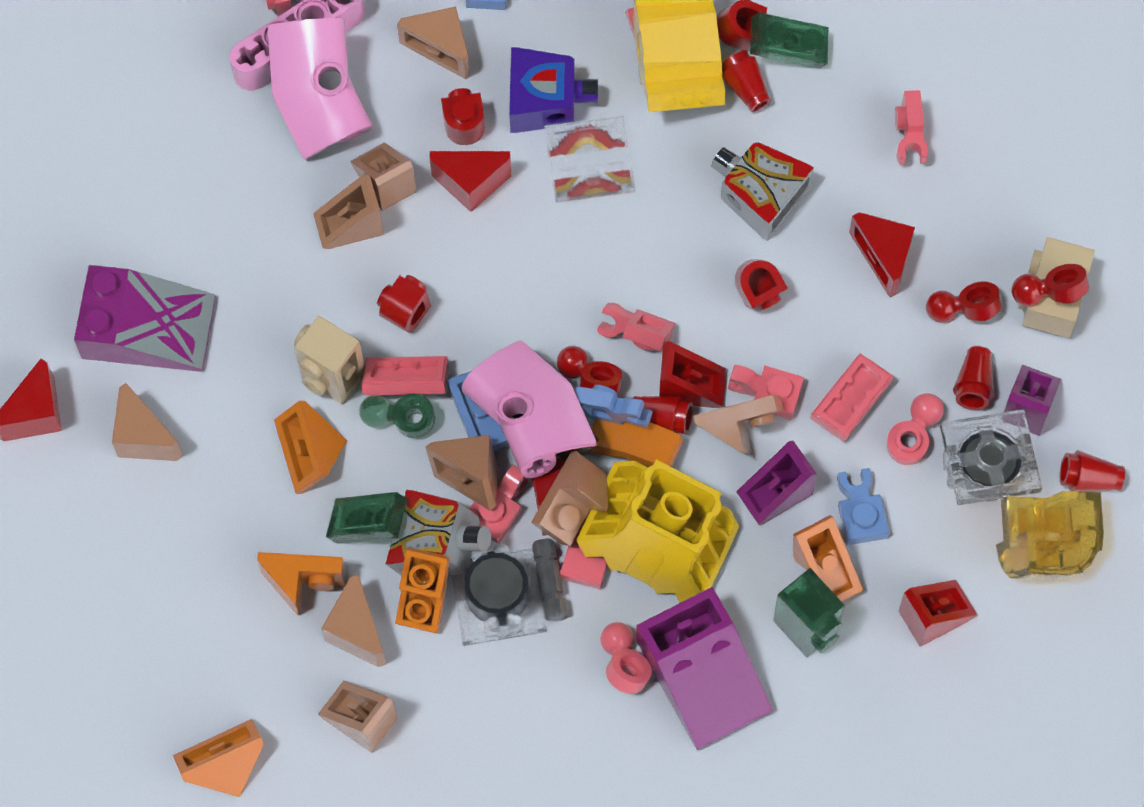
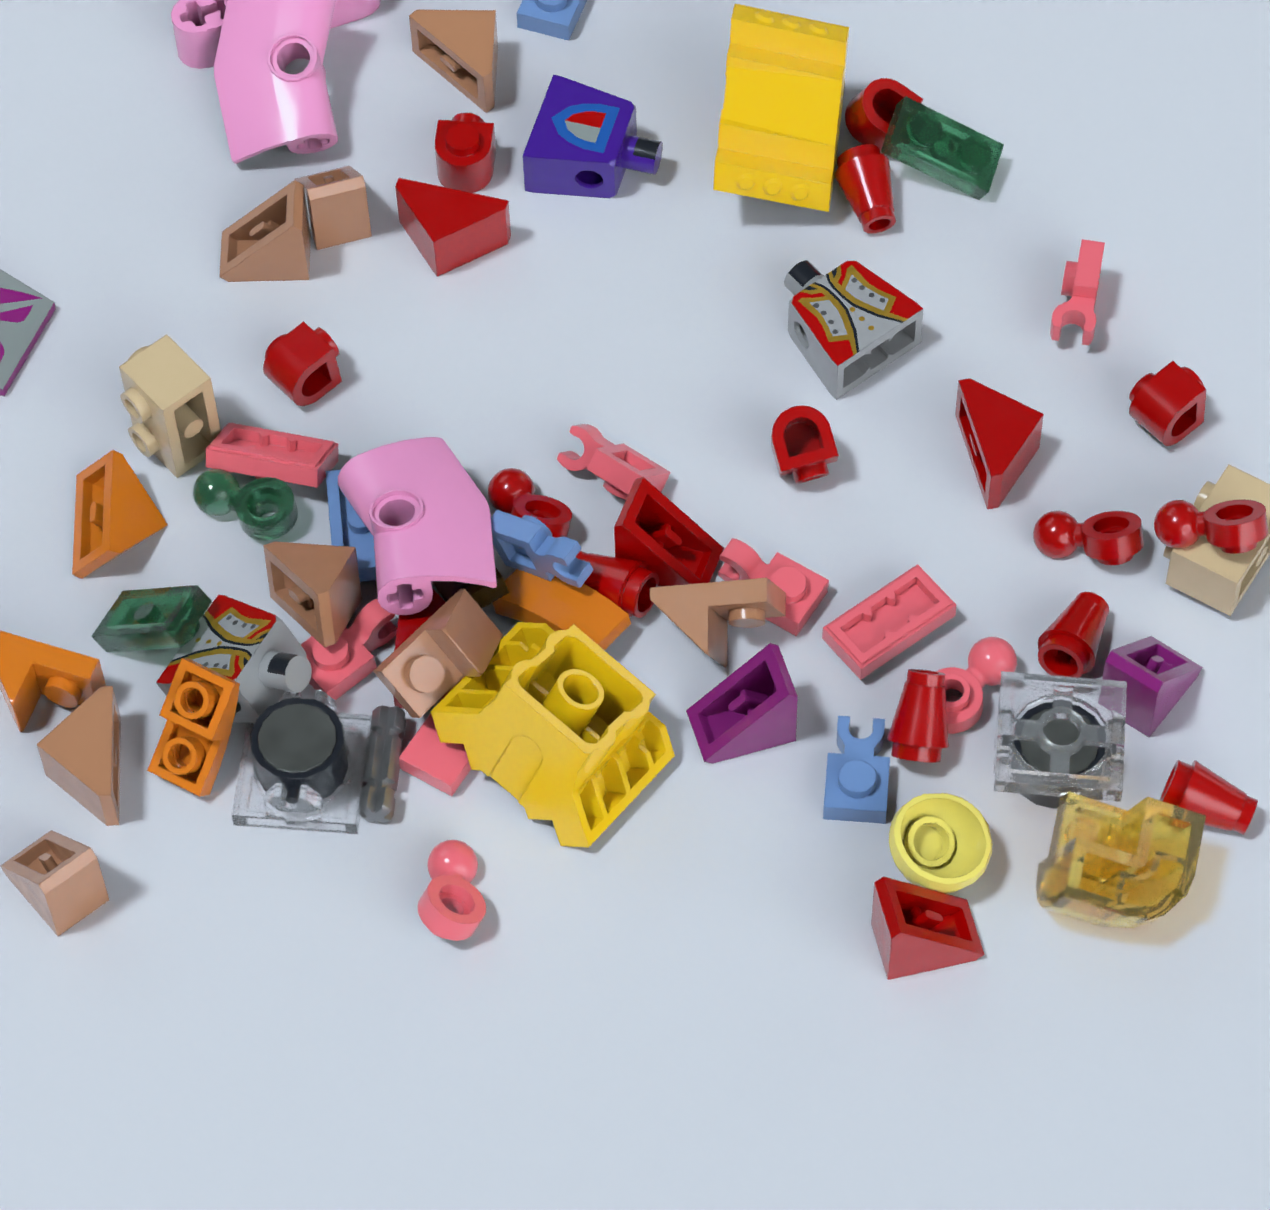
camera: 15 degrees right, 10 degrees down
clear slope [544,116,635,203] -> none
magenta slope [636,587,773,750] -> none
clear green brick [773,568,845,658] -> none
orange slope [793,515,864,610] -> none
none -> red cone [887,669,949,763]
none -> light yellow piece [889,793,993,893]
none -> red plate [1129,361,1206,446]

